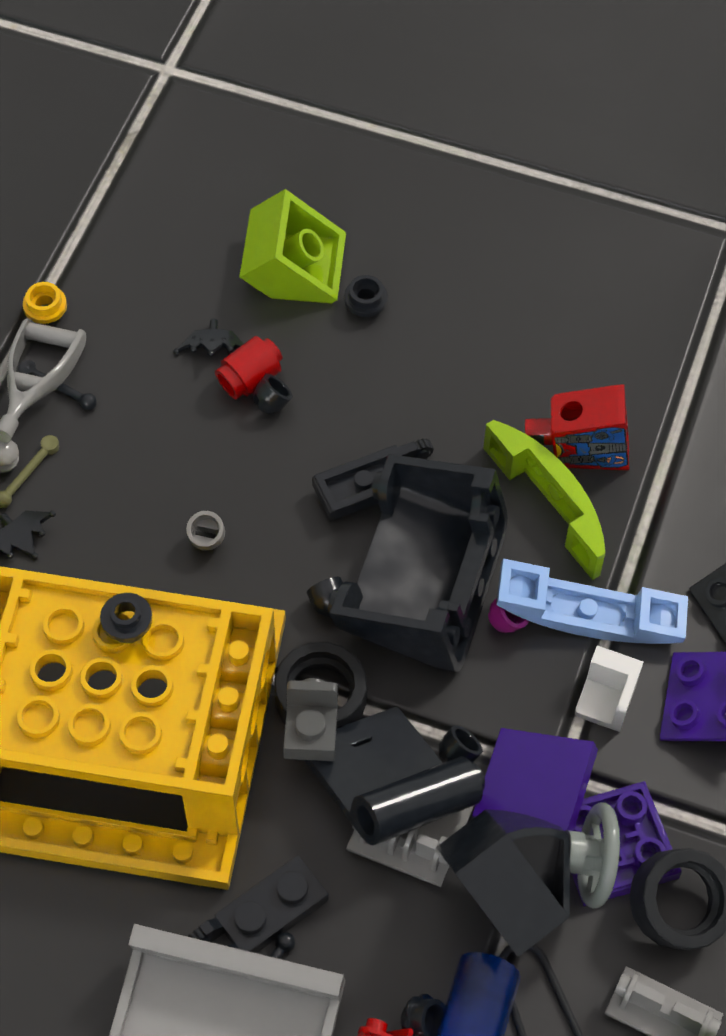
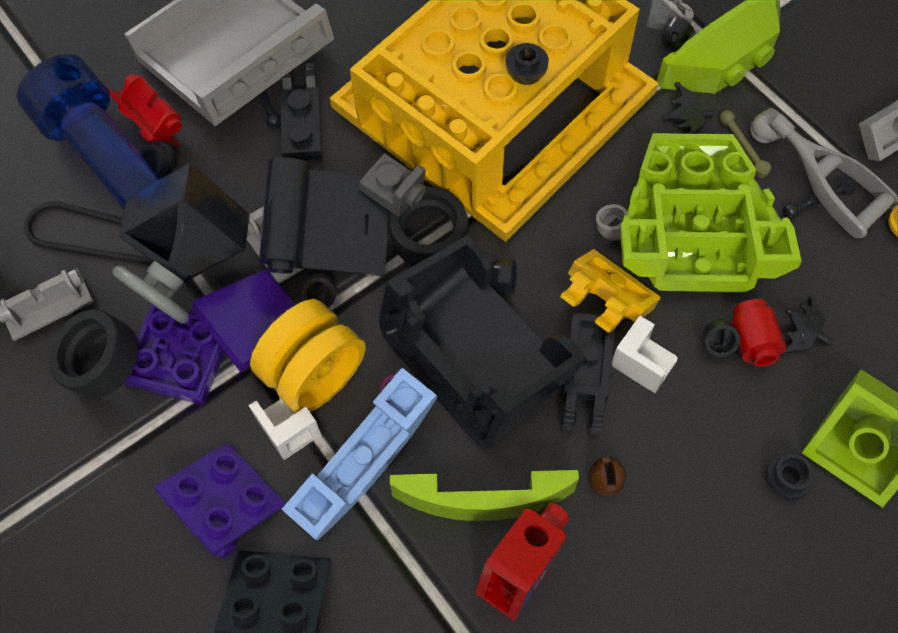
camera: 125 degrees right, 5 degrees up
none -> yellow wheel [250,299,366,413]
none -> yellow plate [560,249,661,333]
none -> reddish brown hinge [588,457,626,497]
none -> white panel [612,316,677,393]
none -> lime wedge [620,133,802,292]

